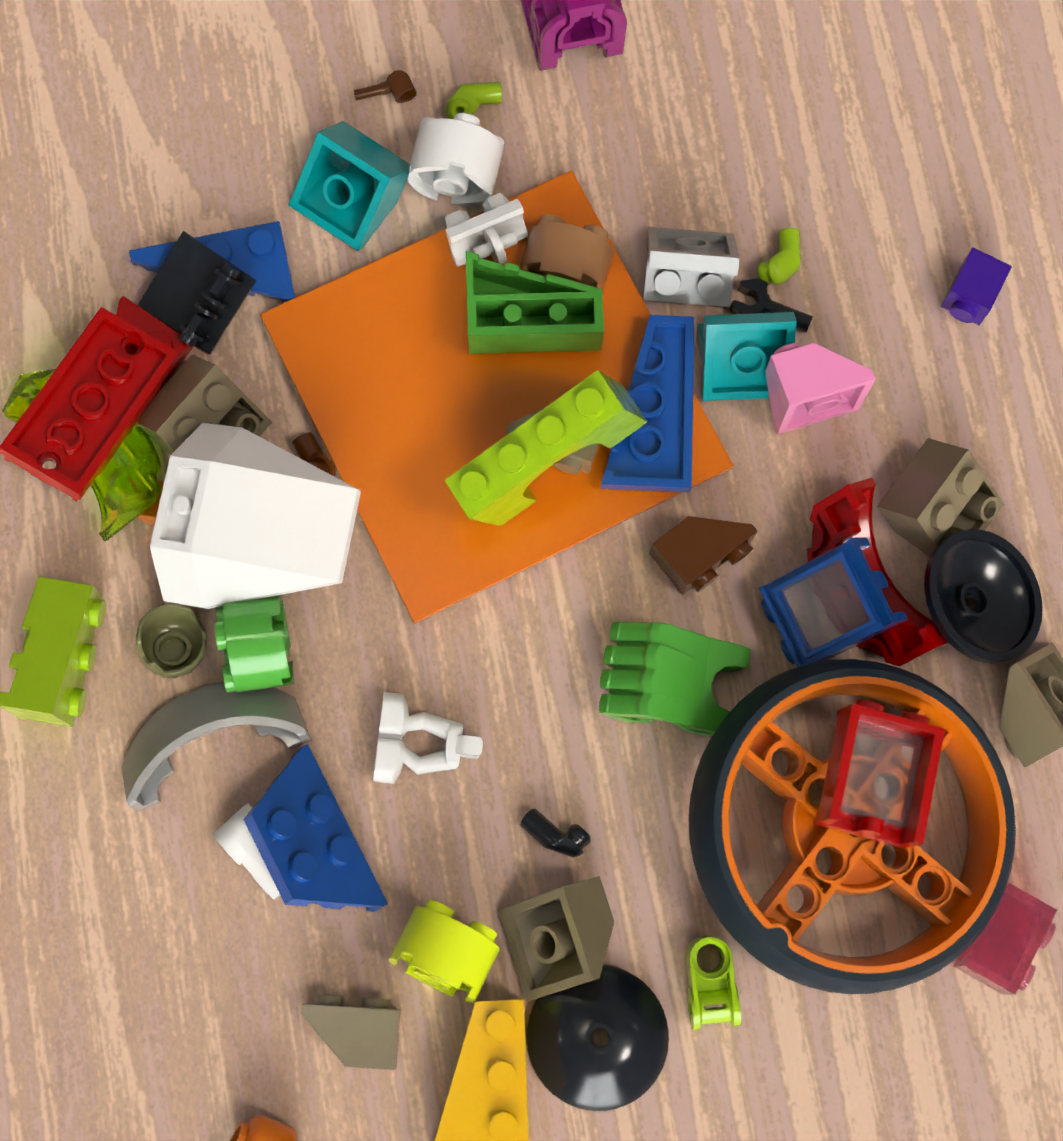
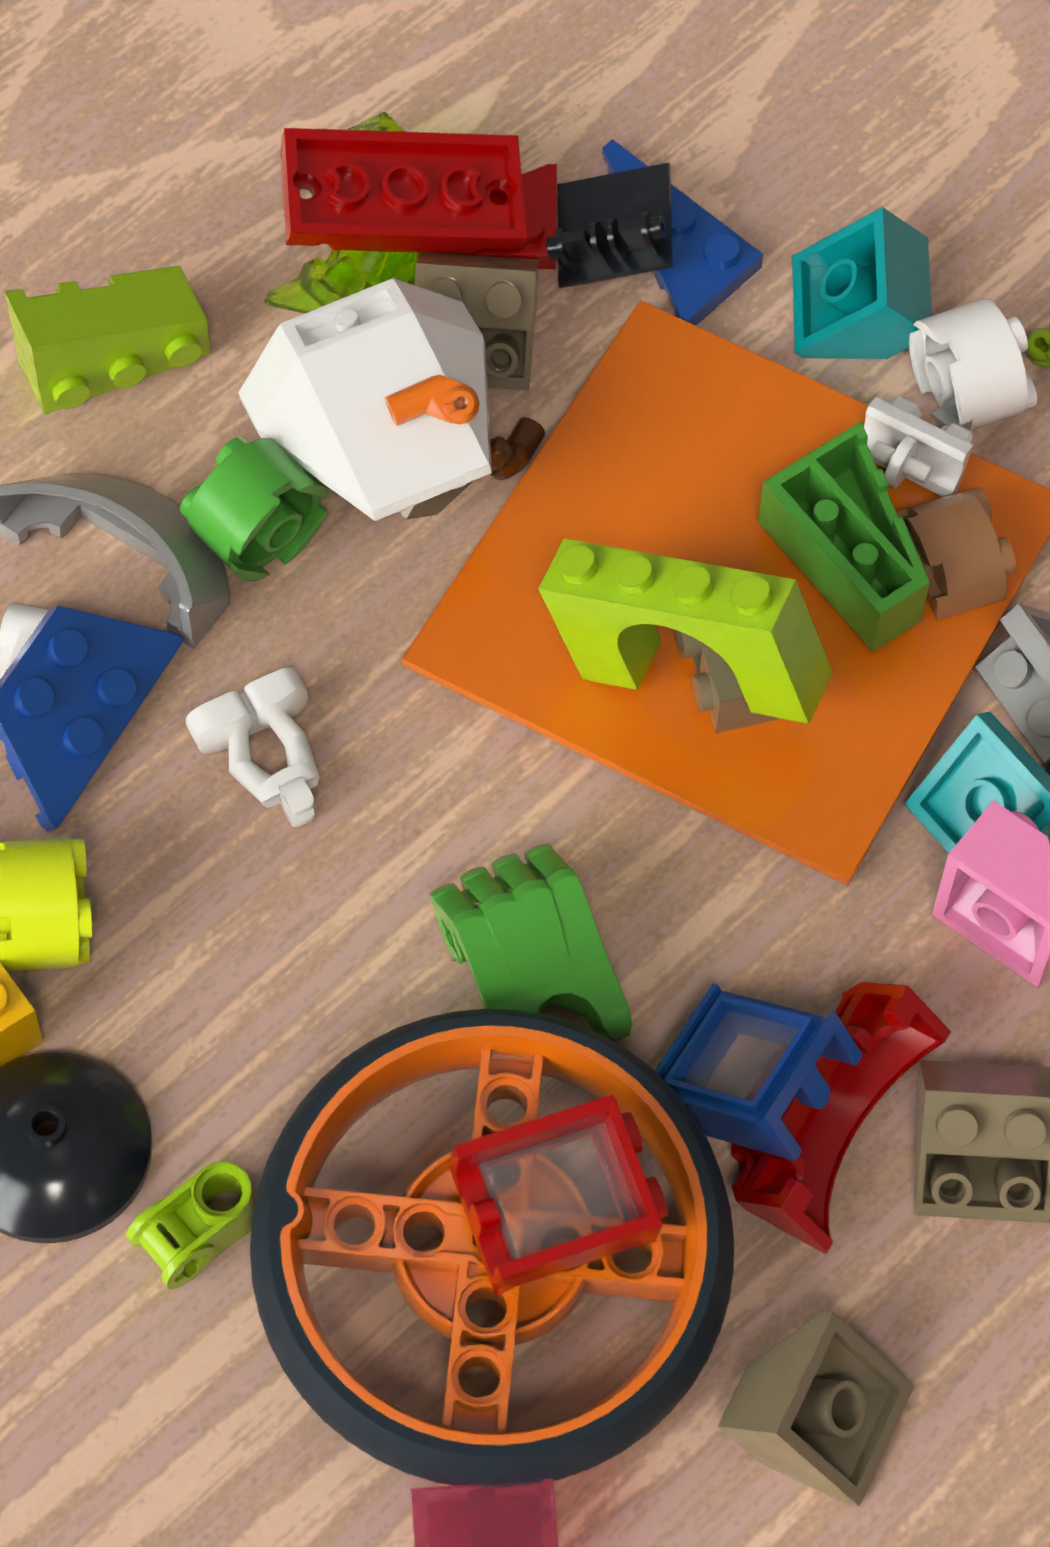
camera: 60 degrees right, 15 degrees down
olive hair [136,602,207,678] -> none
reddish brown hand [354,70,417,103] -> none
dark tan slope [498,876,615,1002] -> none
black arm [520,809,591,858] -> none
blue wing [600,315,694,492] -> none
reddish brown slope [649,516,758,595] -> none
black dish [924,529,1042,664] -> none
none -> orange arm [384,375,480,426]

